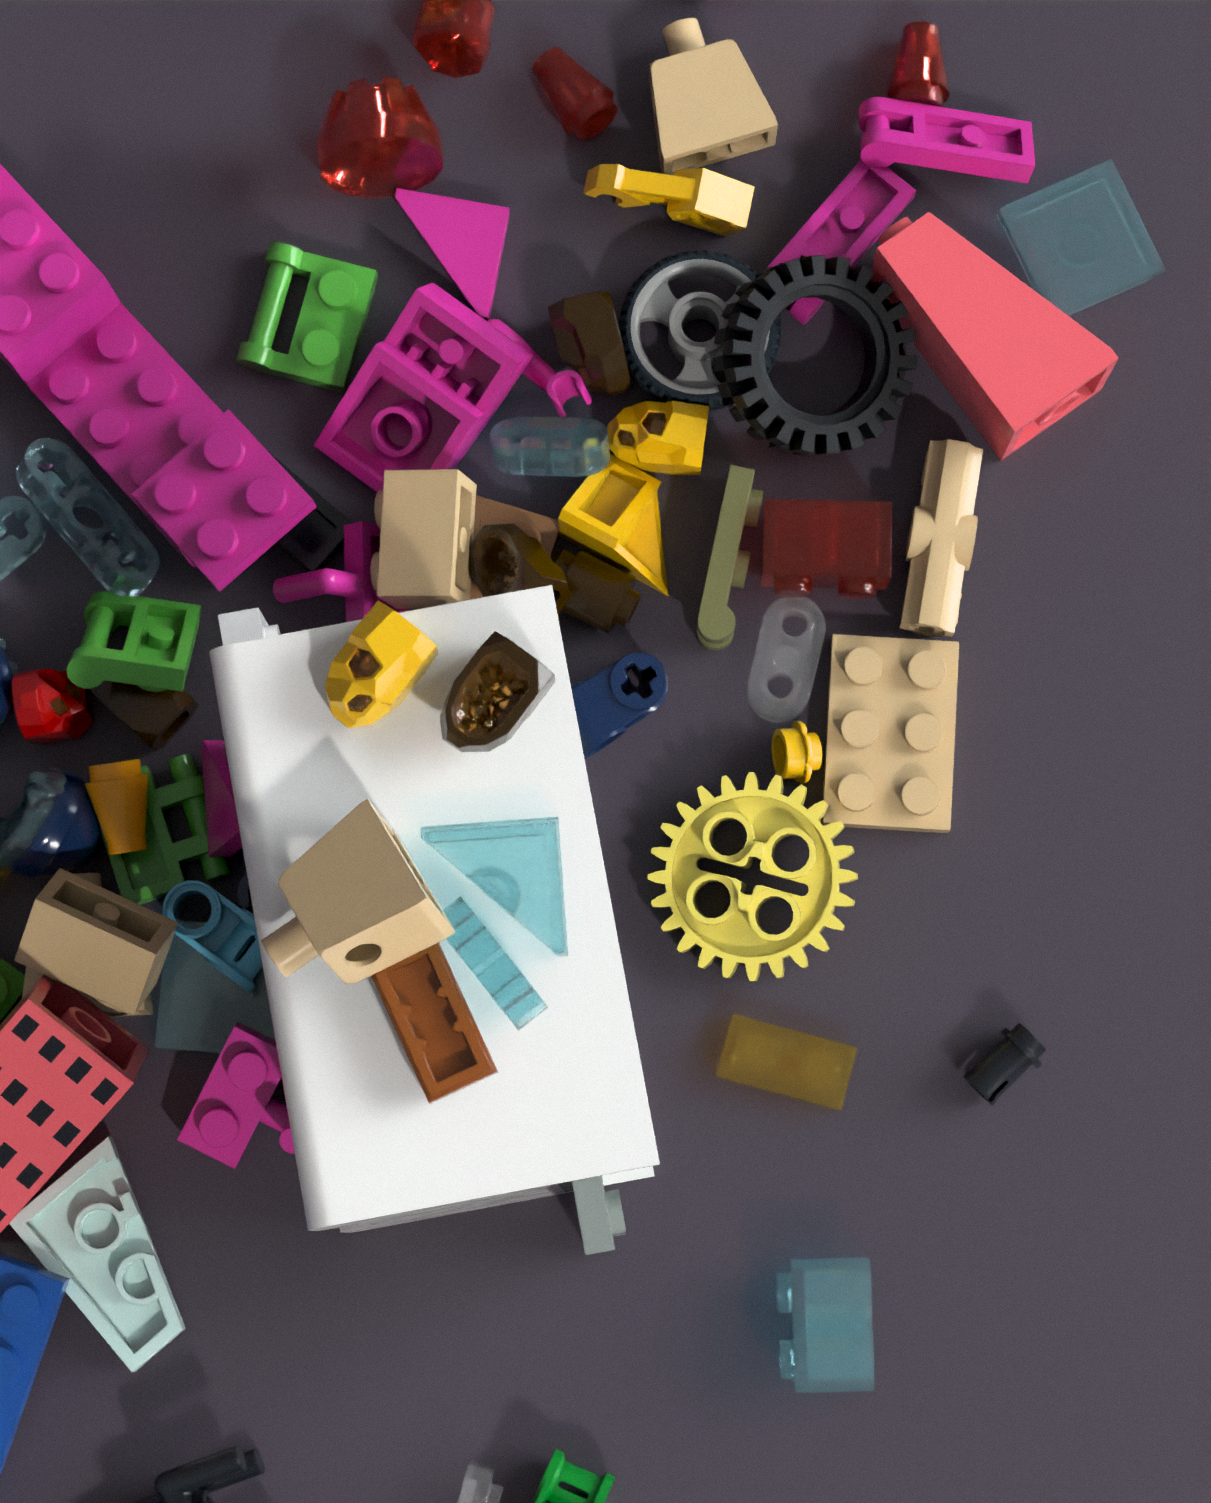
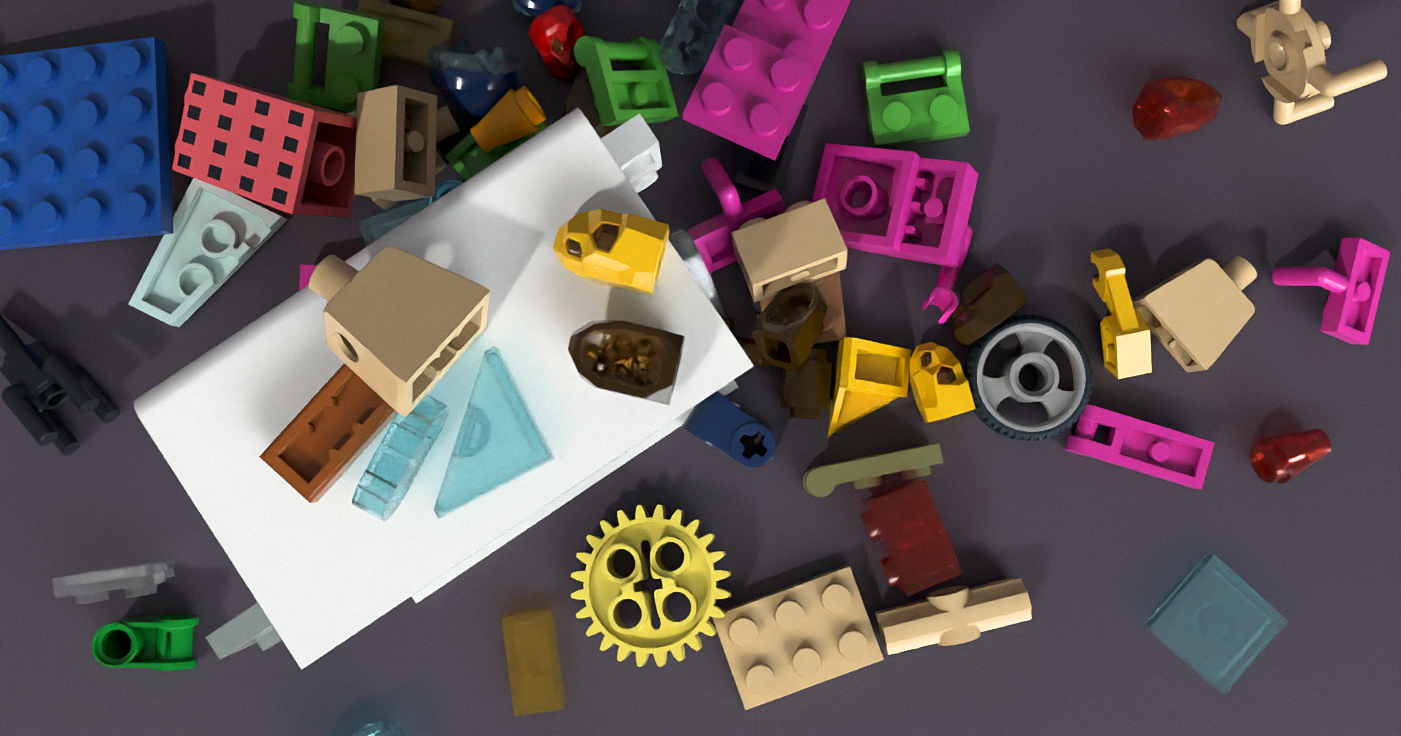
camera: 65 degrees right, 5 degrees up
clear red piece [317,77,443,198] -> none
dark pink tile [395,188,510,321] -> none
clear light blue beam [490,416,610,477] -> none
clear red cone [532,47,618,140] -> none
black tyre [713,255,917,456] -> none
clear plate [747,595,826,722] -> none
yellow plate [771,721,822,784] -> none
dark pink plate [858,97,1035,184] -> none
coral slope [870,212,1119,461] -> none

